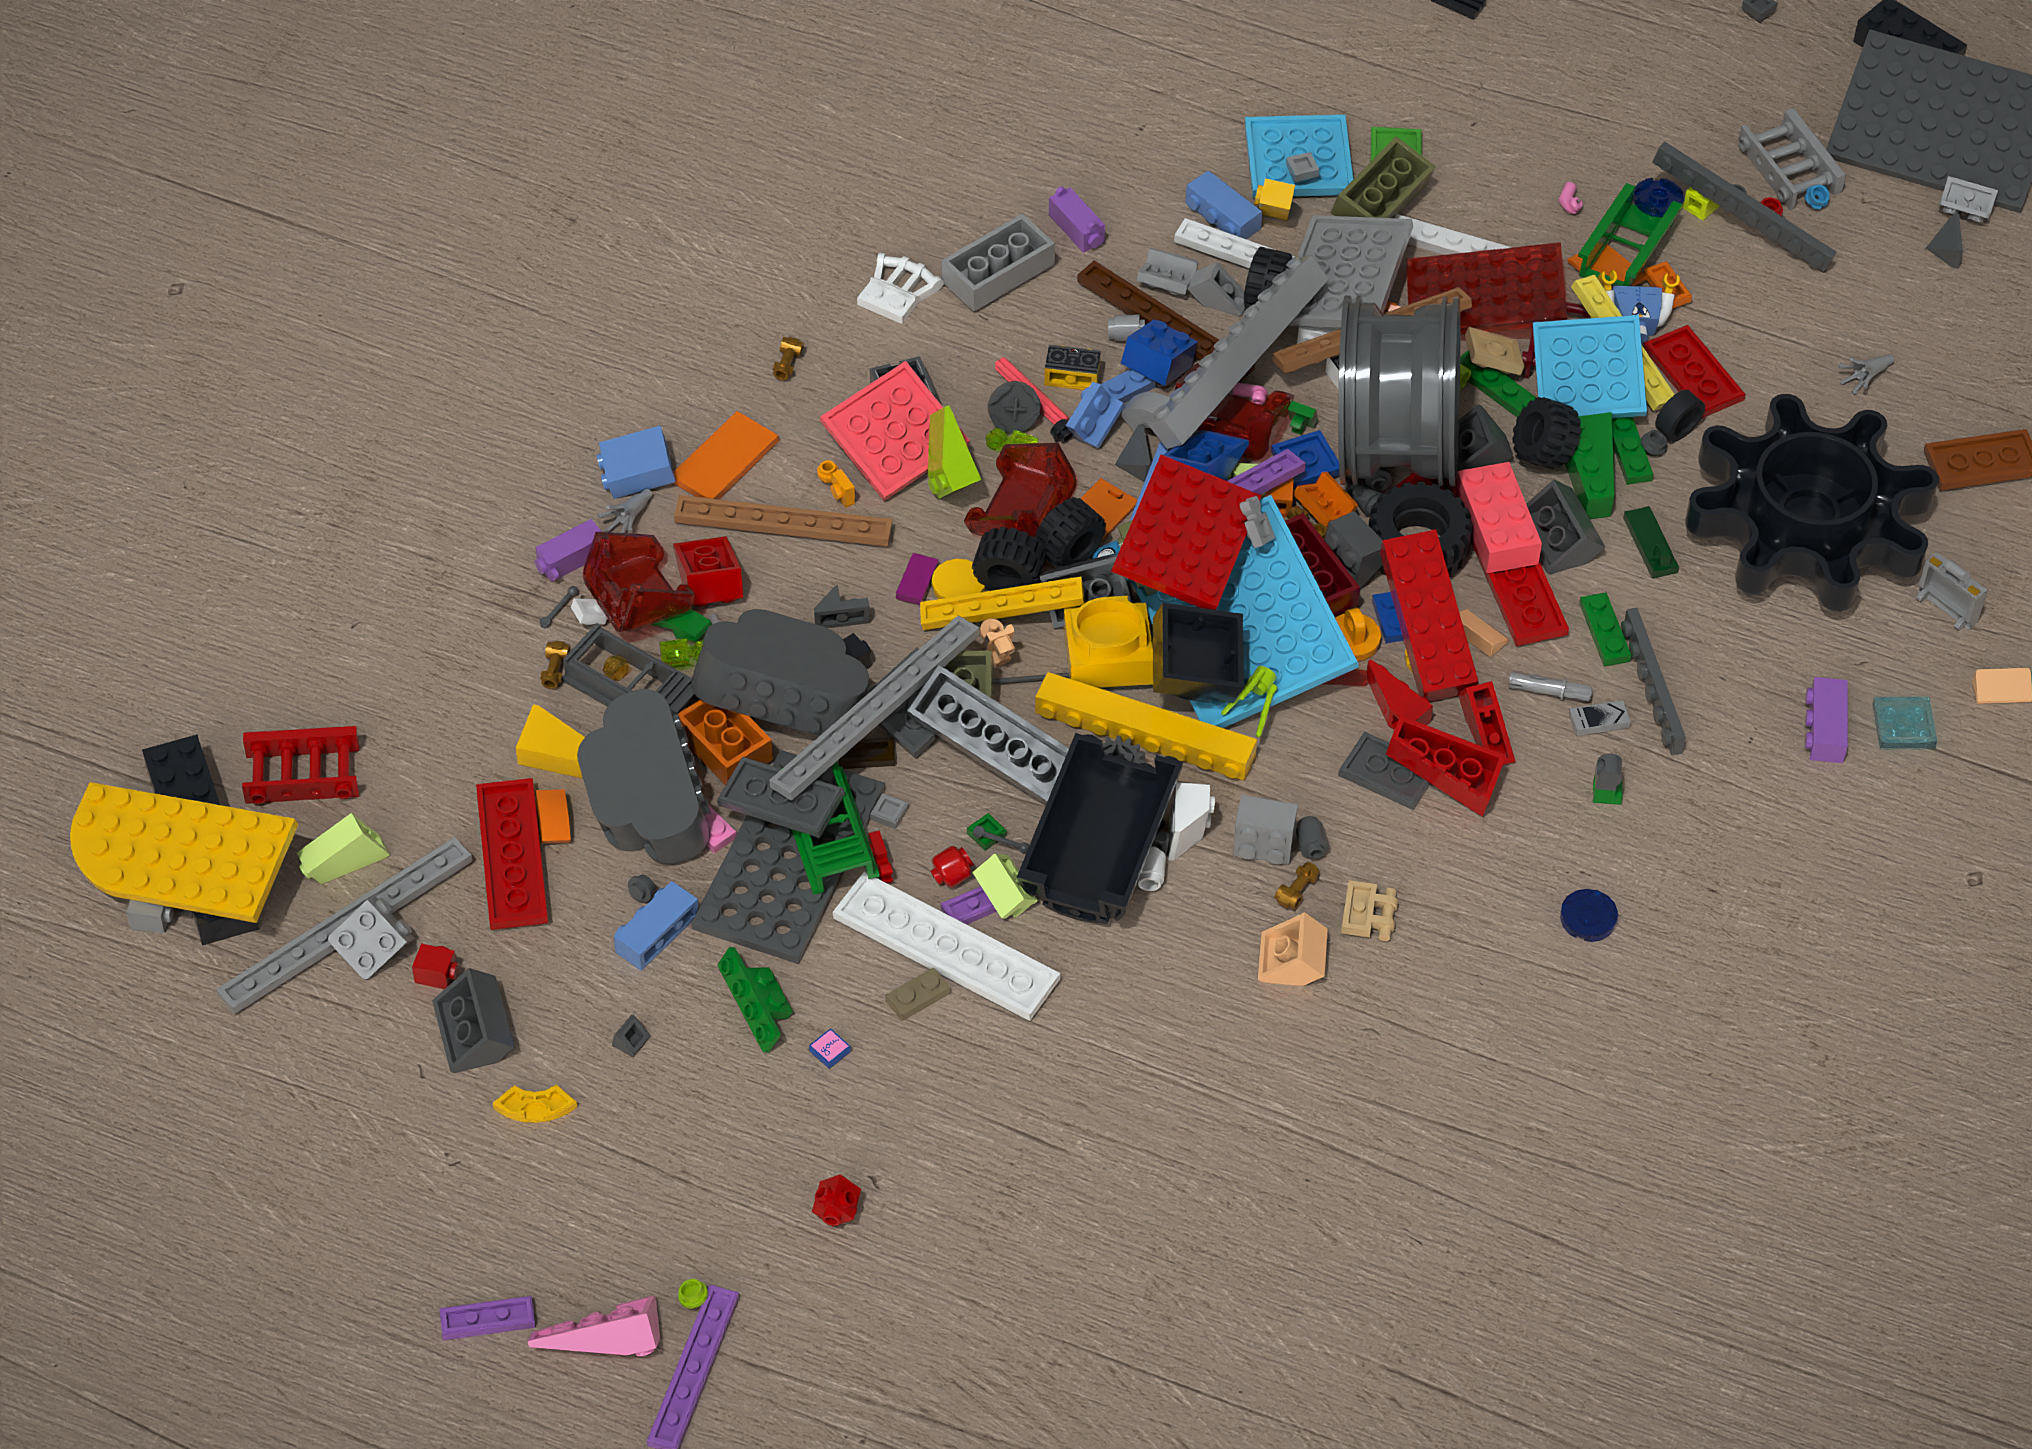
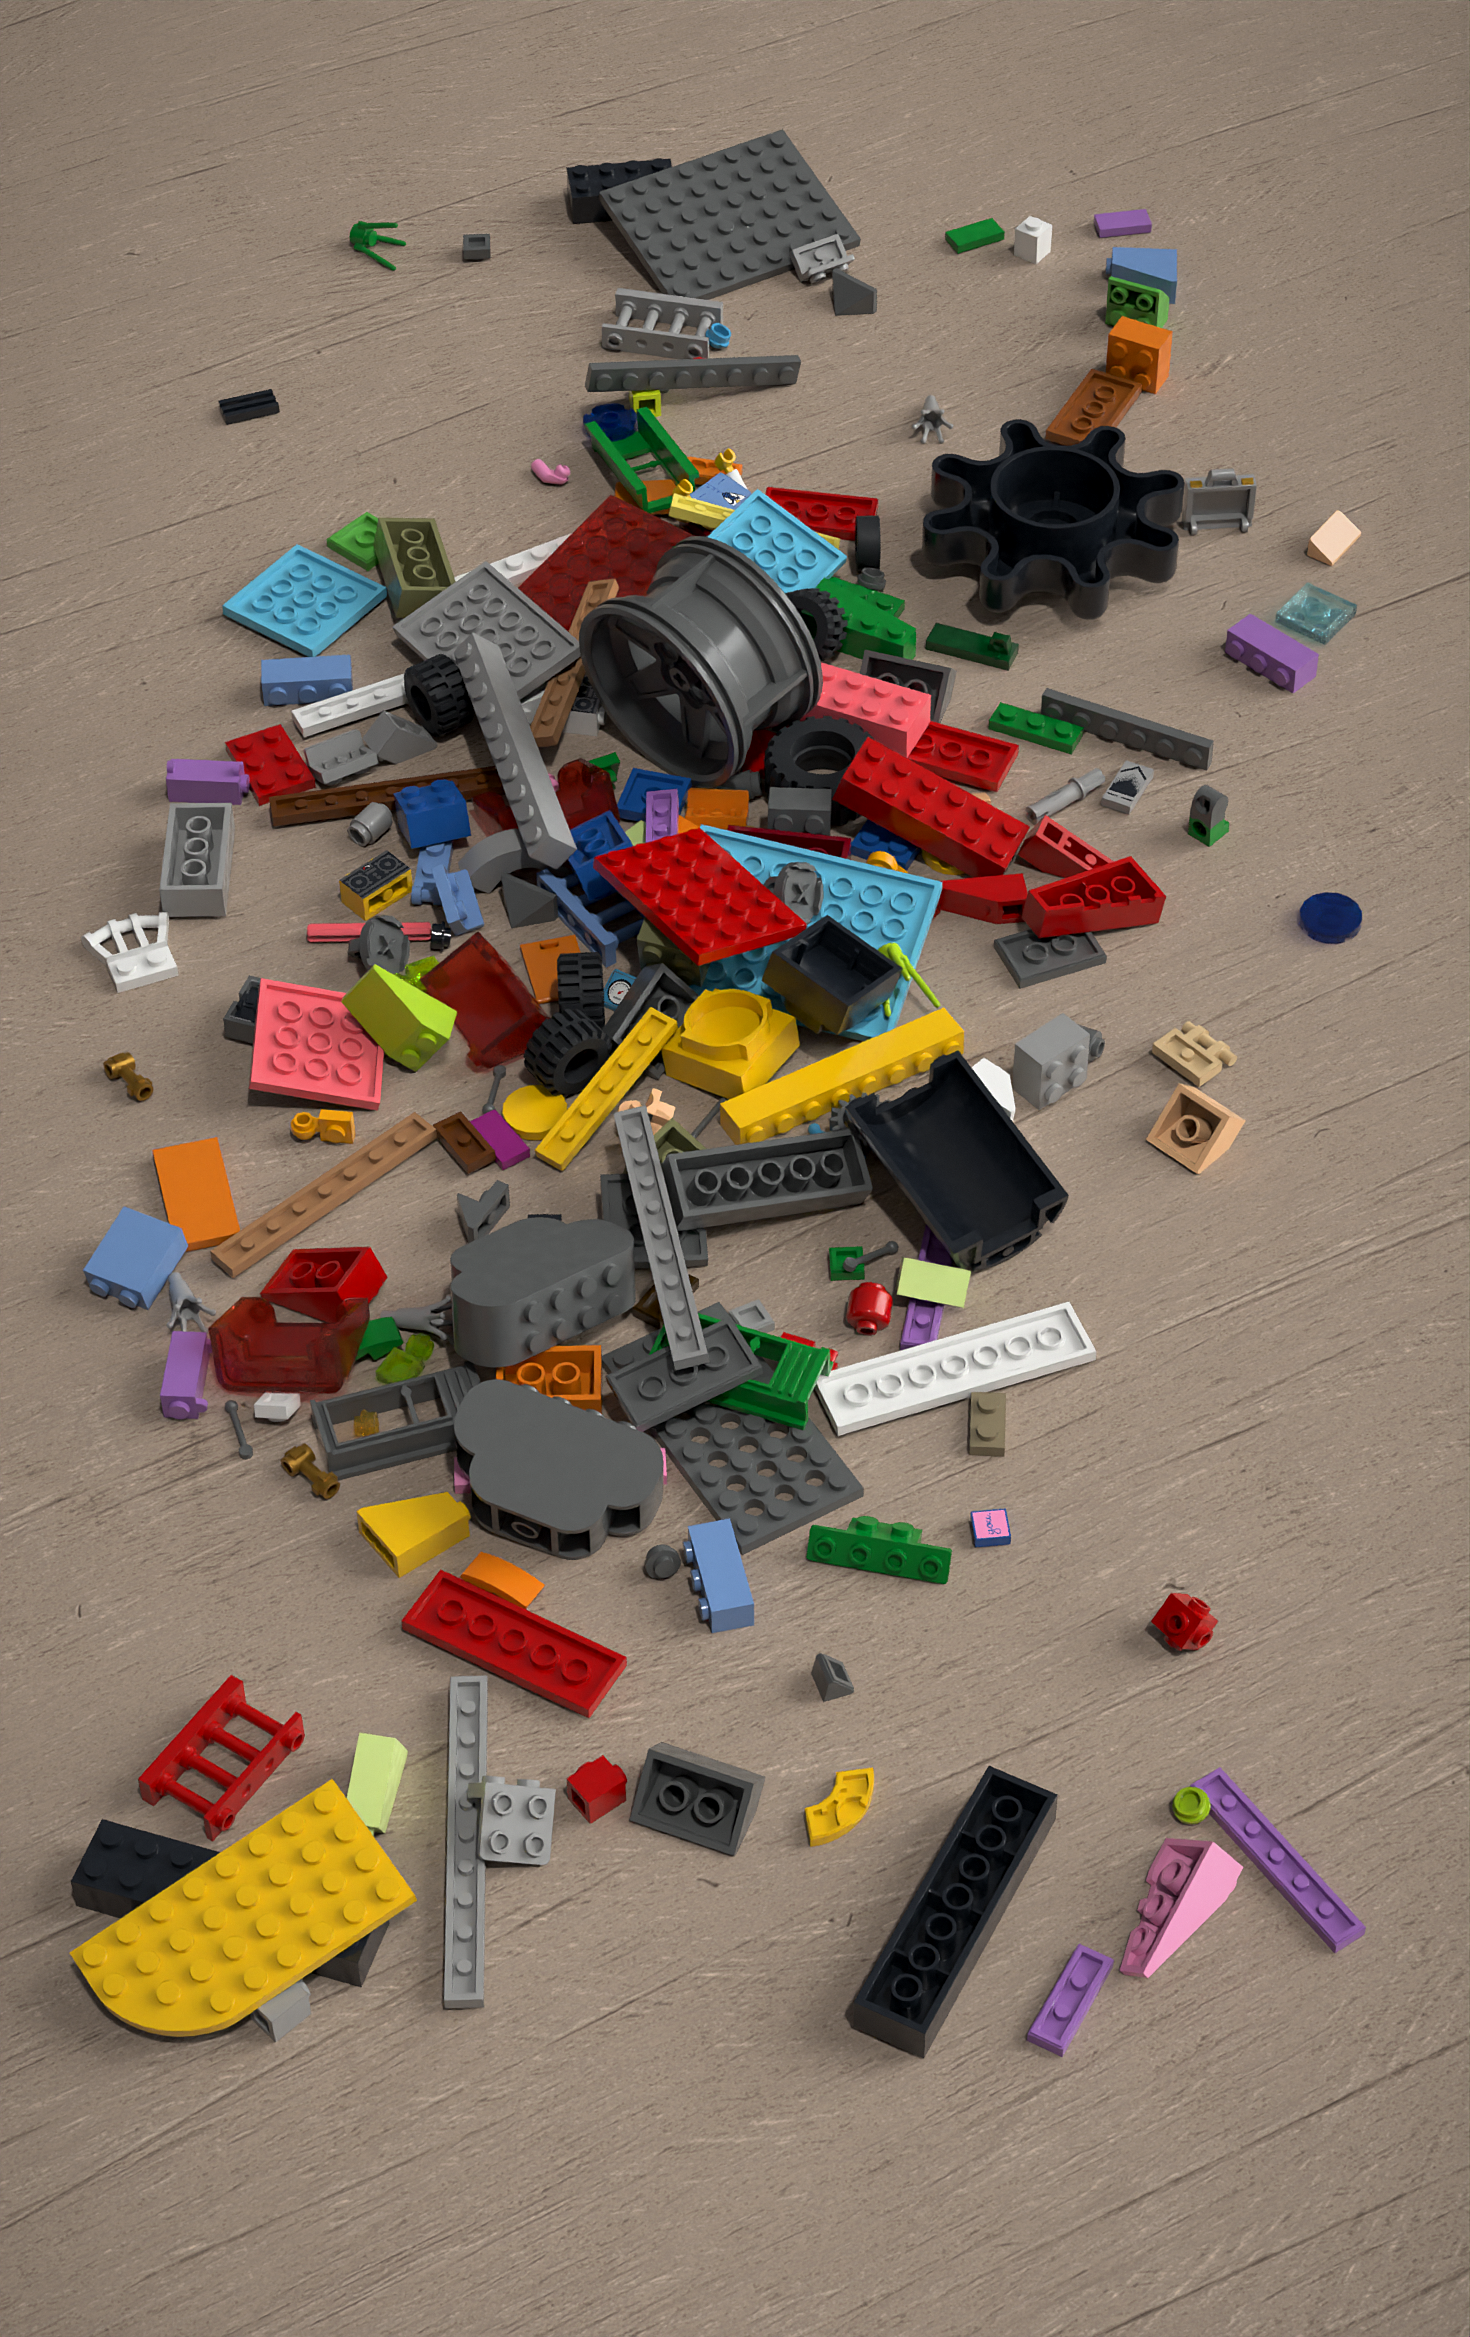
camera: 50 degrees left, 5 degrees down
light grey plate [1239,496,1276,548] -> none
yellow brick [1254,178,1295,221] -> none
pearl gold bar [1274,862,1319,910] -> none
light grey plate [1286,152,1319,182] -> none
none -> red plate [225,724,316,806]
none -> reddish brown plate [433,1111,496,1174]
none -> dark grey hinge [482,1065,506,1114]
none -> dark grey tile [764,862,824,925]
none -> black brick [853,1766,1058,2058]

